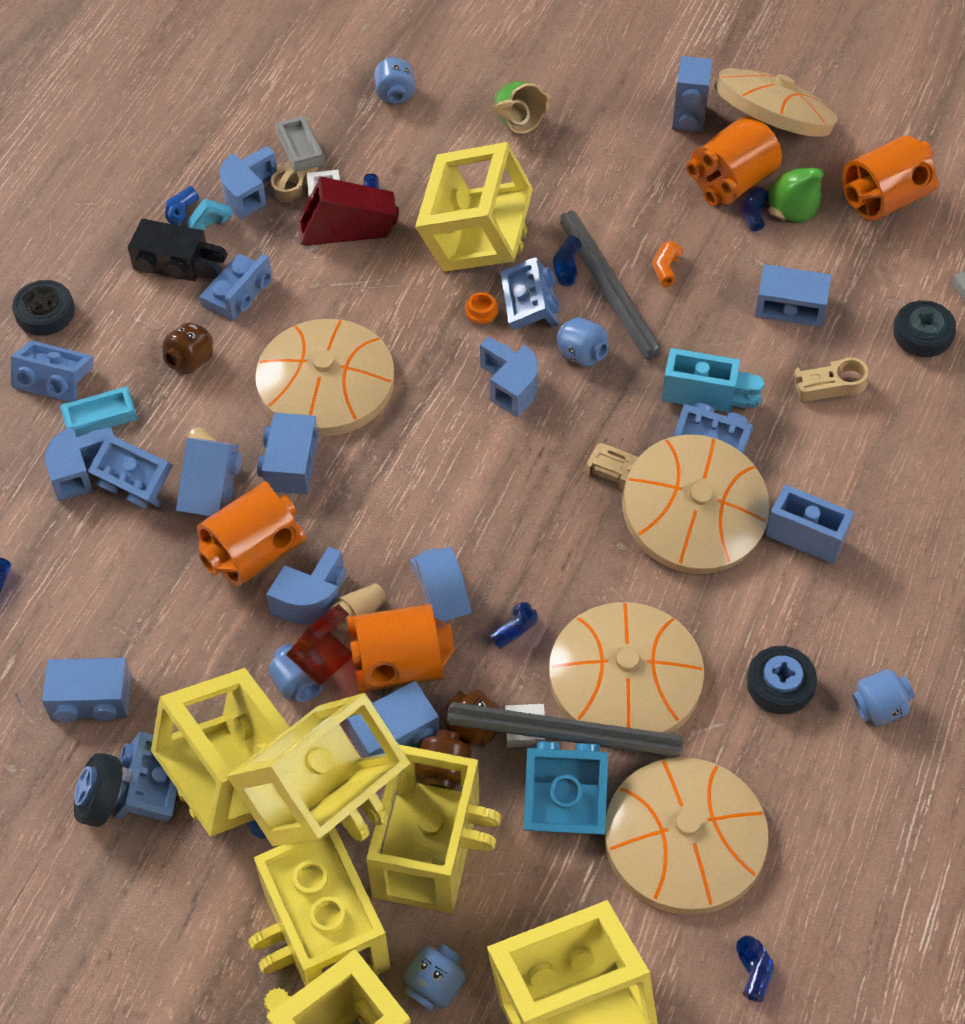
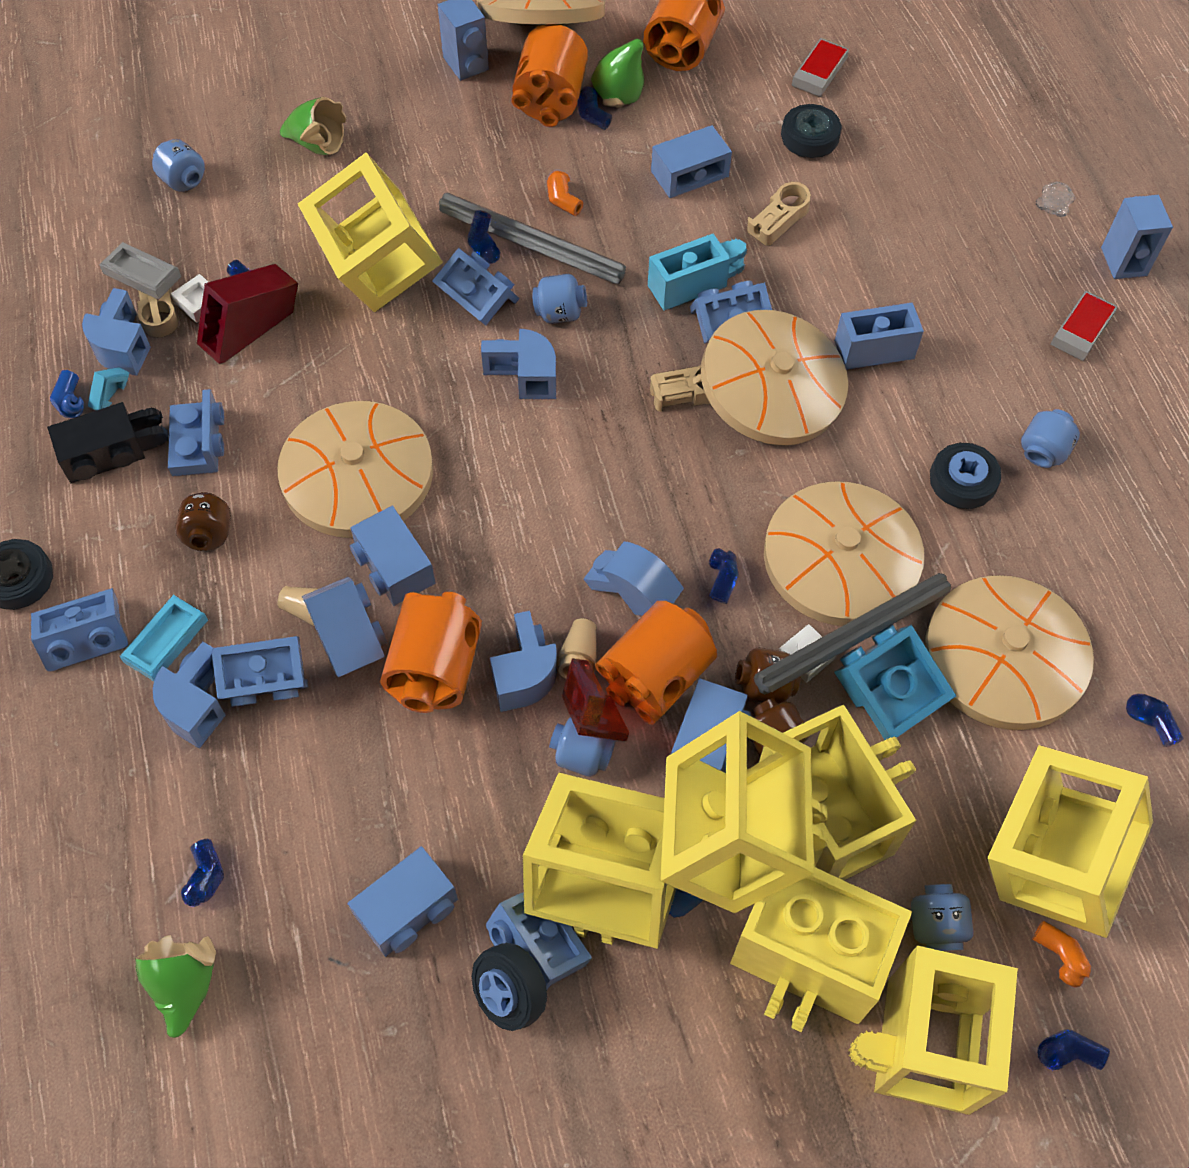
camera: 40 degrees left, 5 degrees up
orange plate [465,292,498,324] -> none

